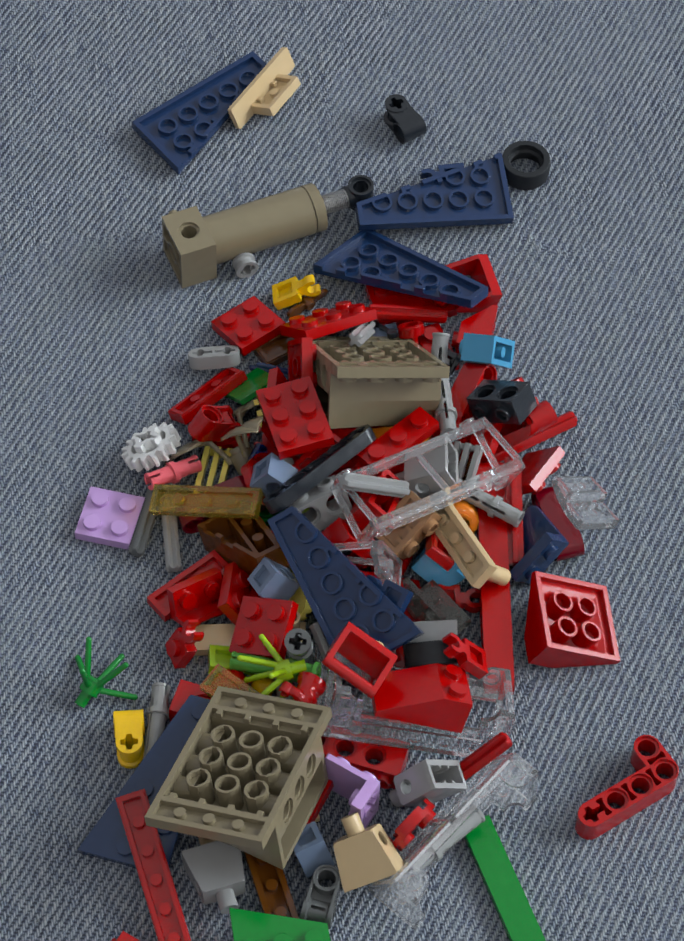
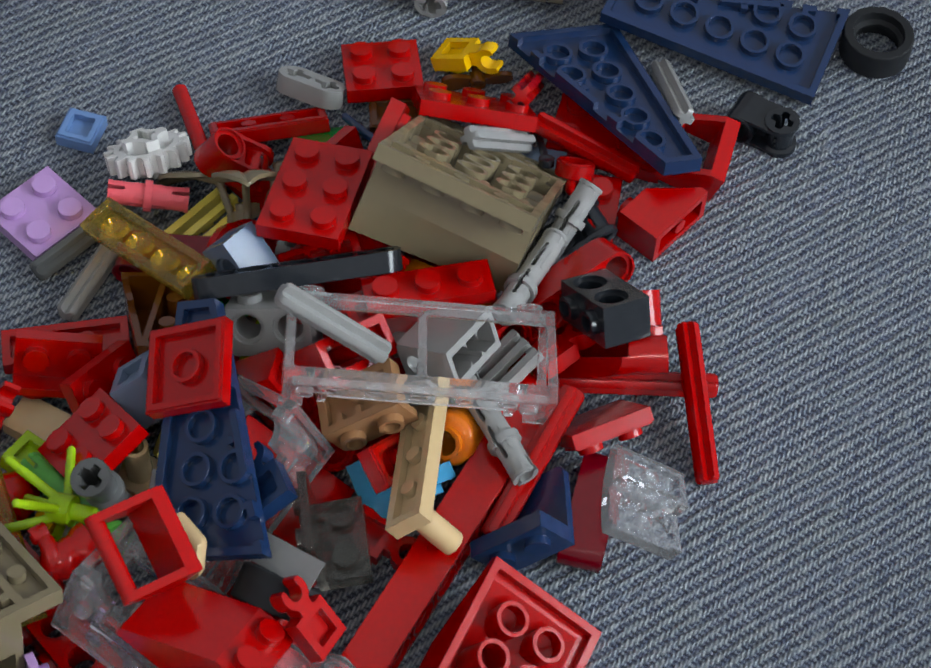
camera: 30 degrees right, 0 degrees up
dark azure brick [459,333,515,369] -> none
none -> medium blue tile [55,107,108,154]
none -> red tile [145,316,233,419]
none -> red bar [172,84,207,151]
none -> red axle [511,70,545,106]
none -> light grey axle [650,59,695,125]
none -> red axle [675,321,720,485]
none -> black piece [726,91,800,158]

